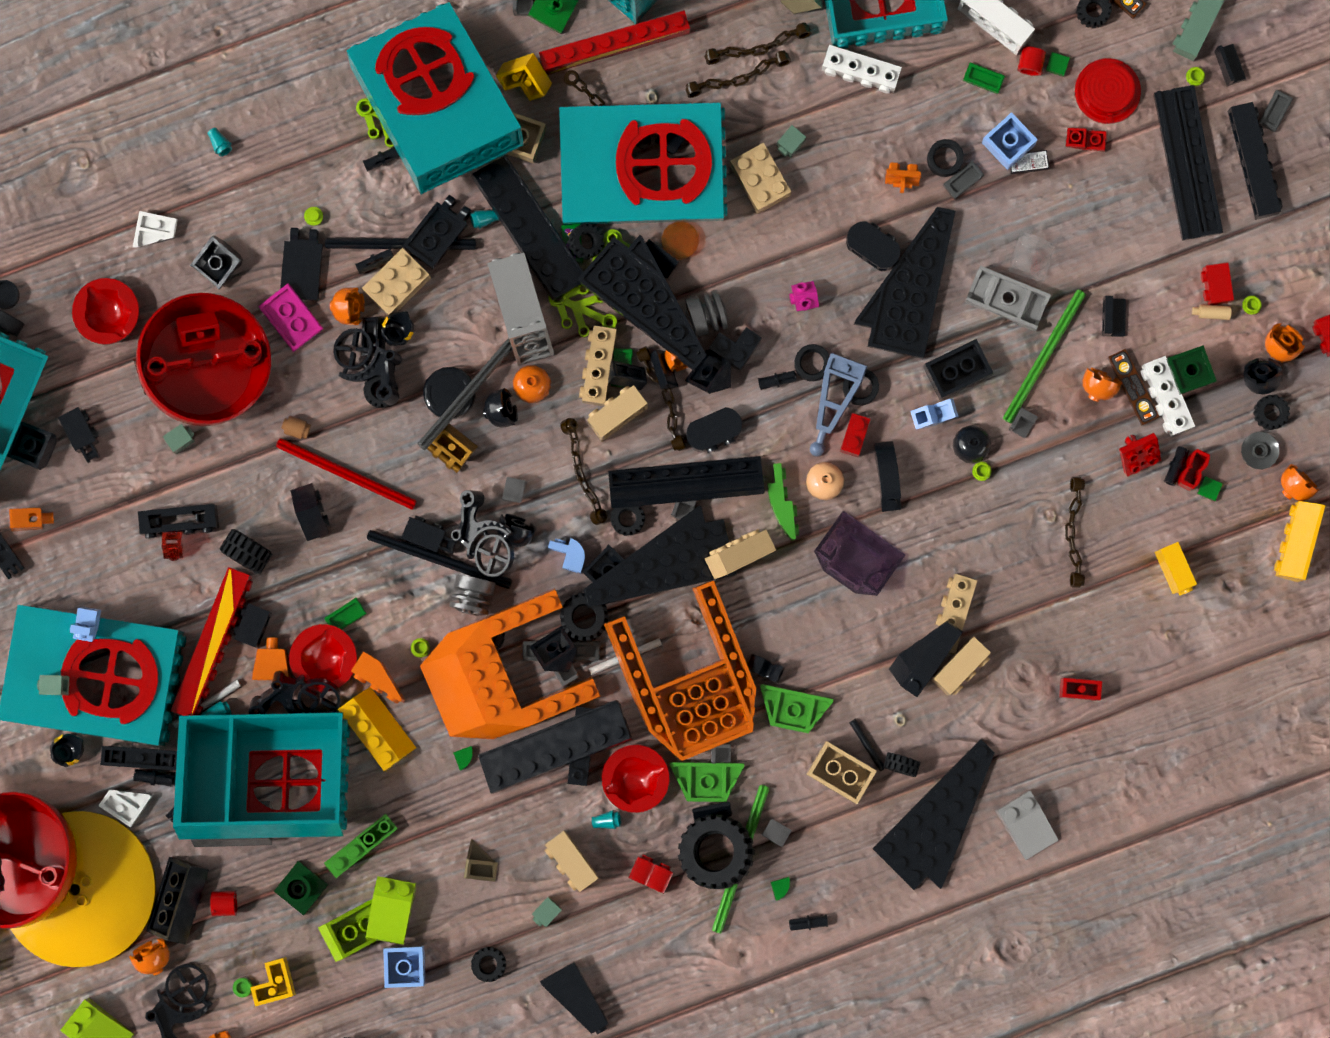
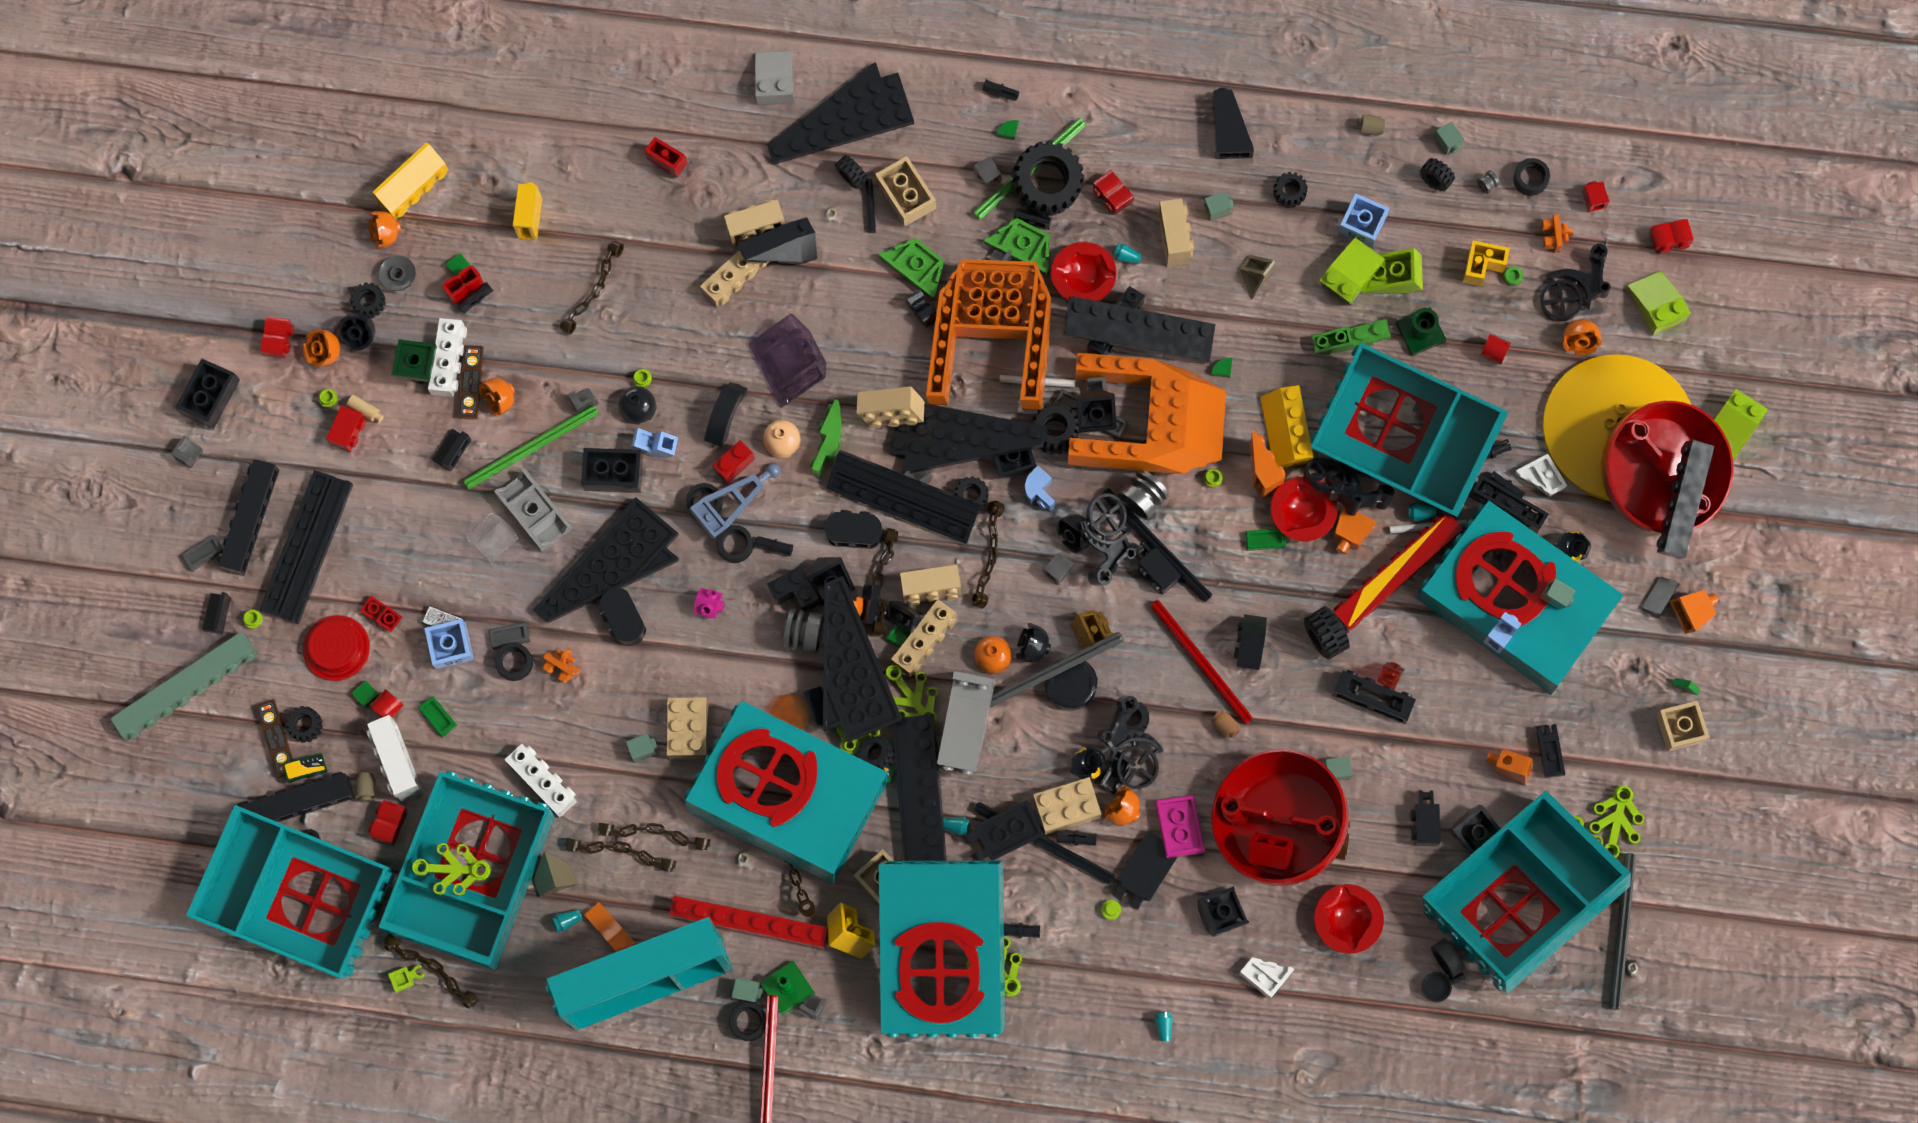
camera: 150 degrees left, 10 degrees down
black slope [146,857,209,945] -> none
black brick [233,603,272,648] -> none
red plate [1119,433,1162,477] -> none

